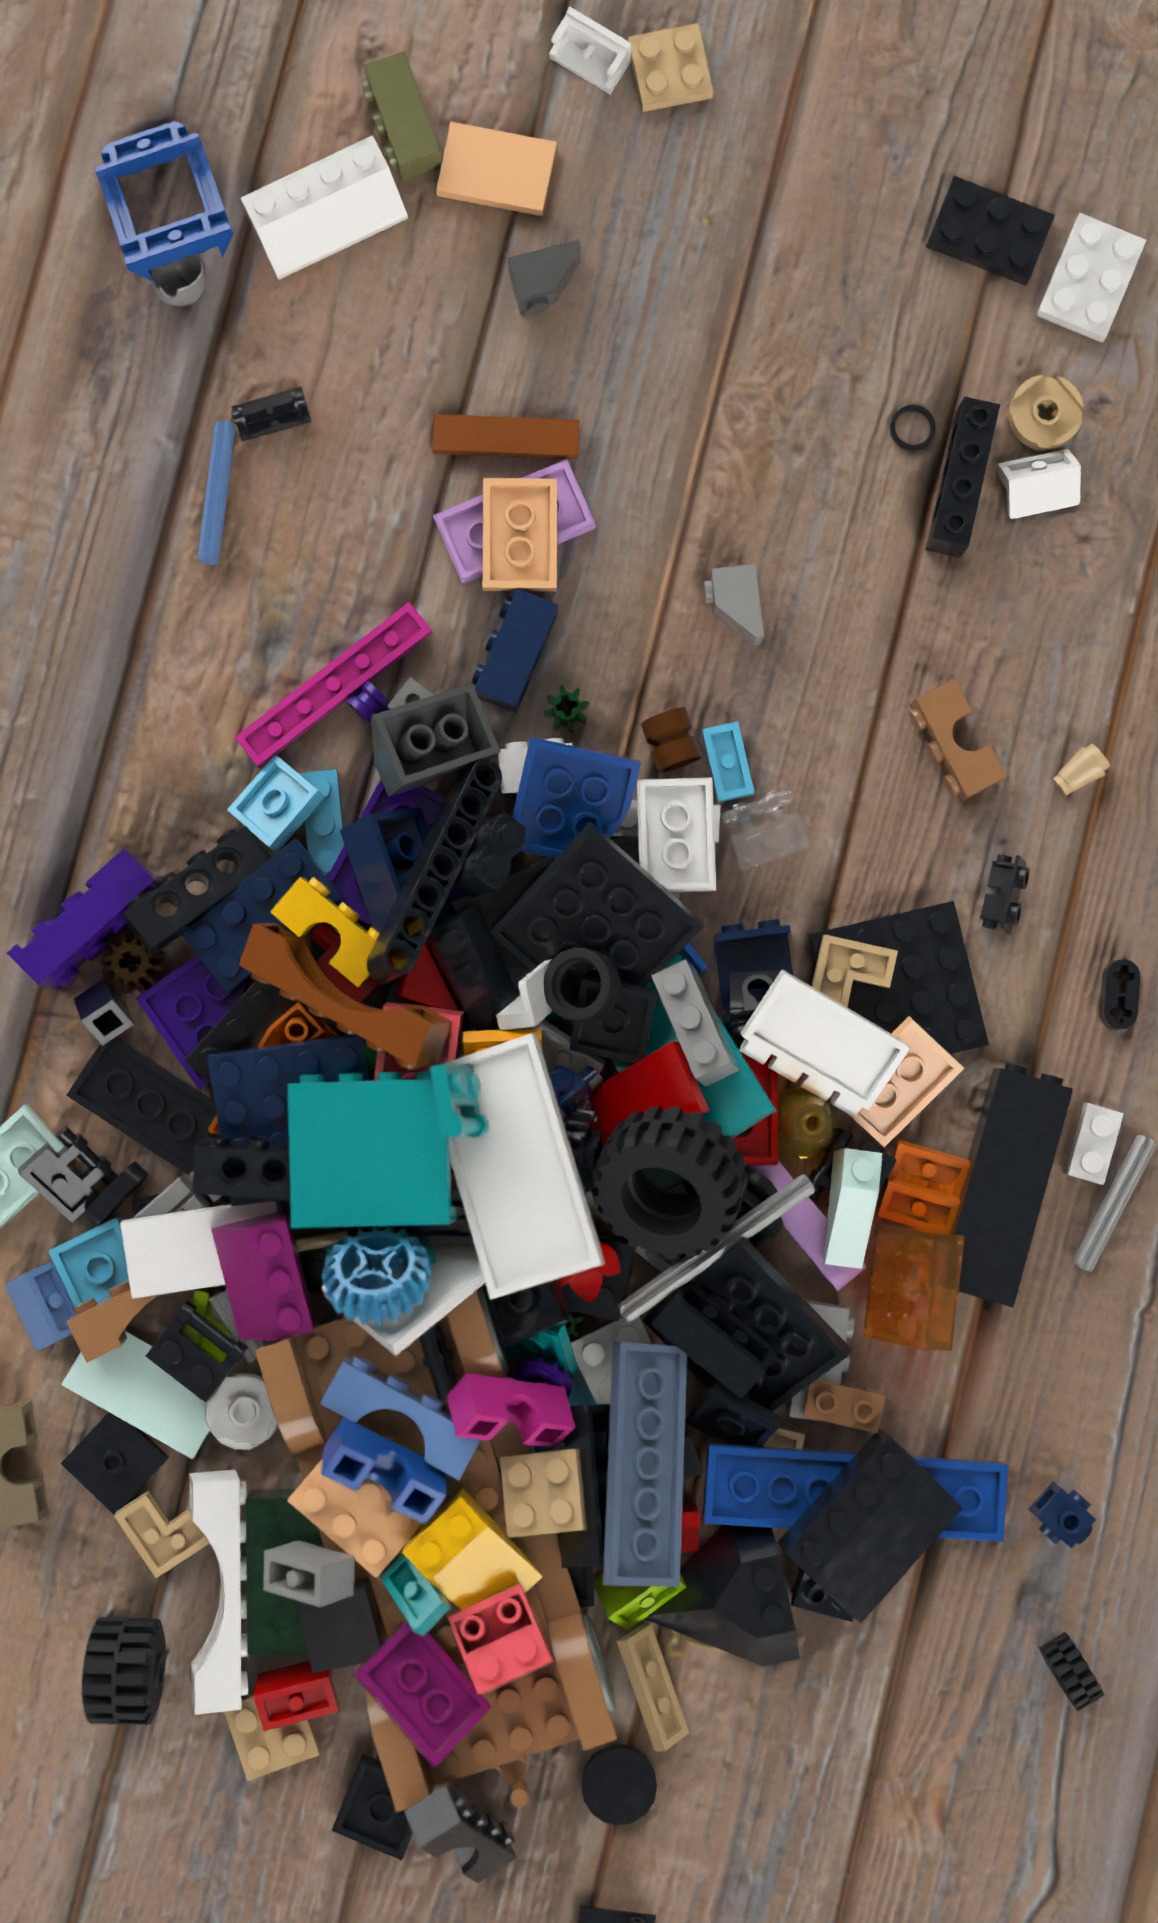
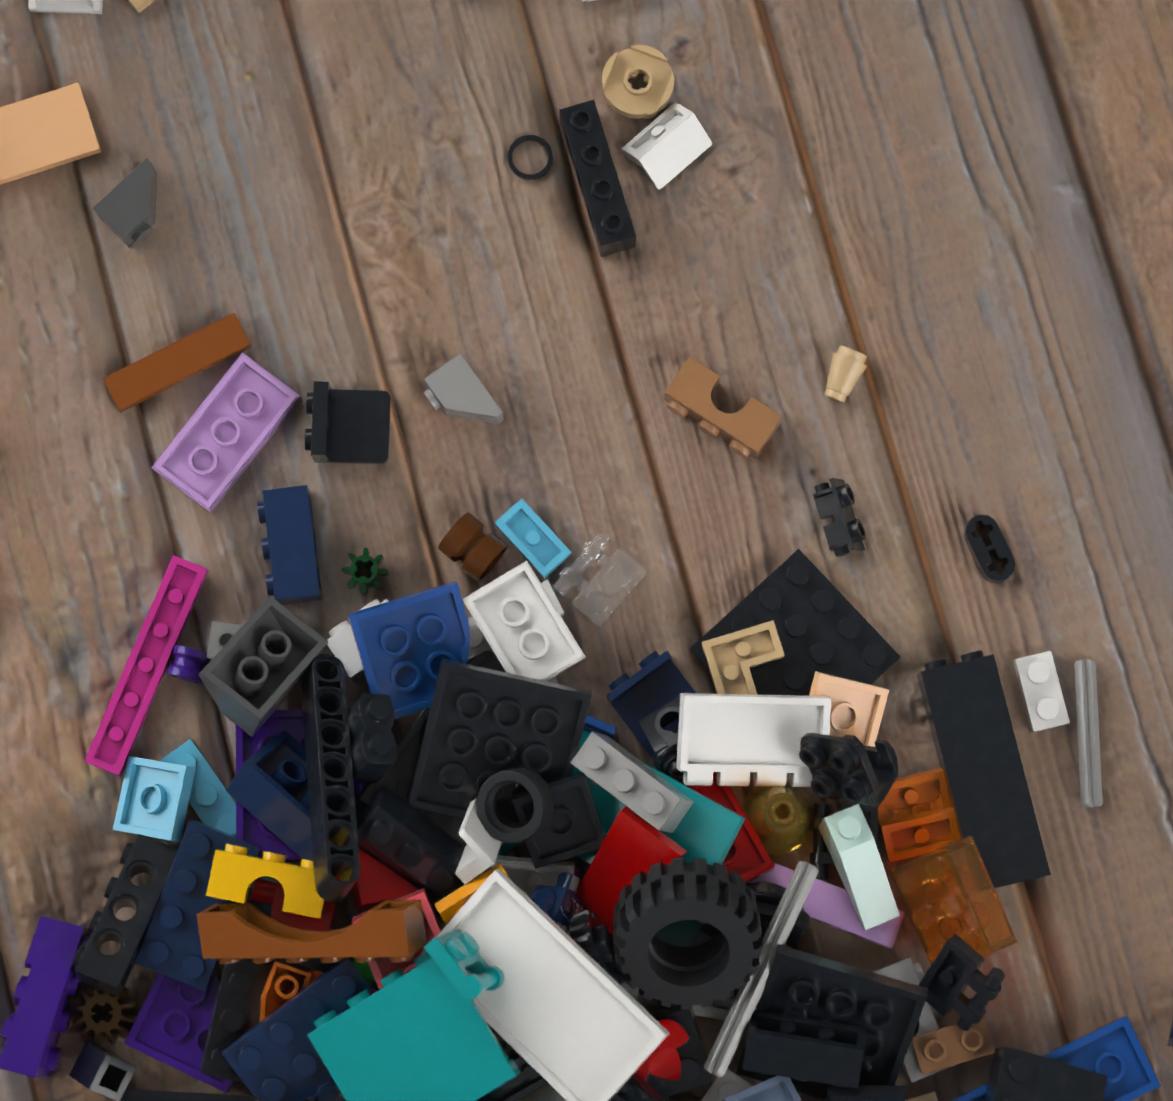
camera: 25 degrees left, 5 degrees down
light nougat plate [482,478,557,592] -> none
none -> black bracket [305,381,391,464]
none -> black piece [799,733,899,807]
none -> black plate [918,934,1005,1031]

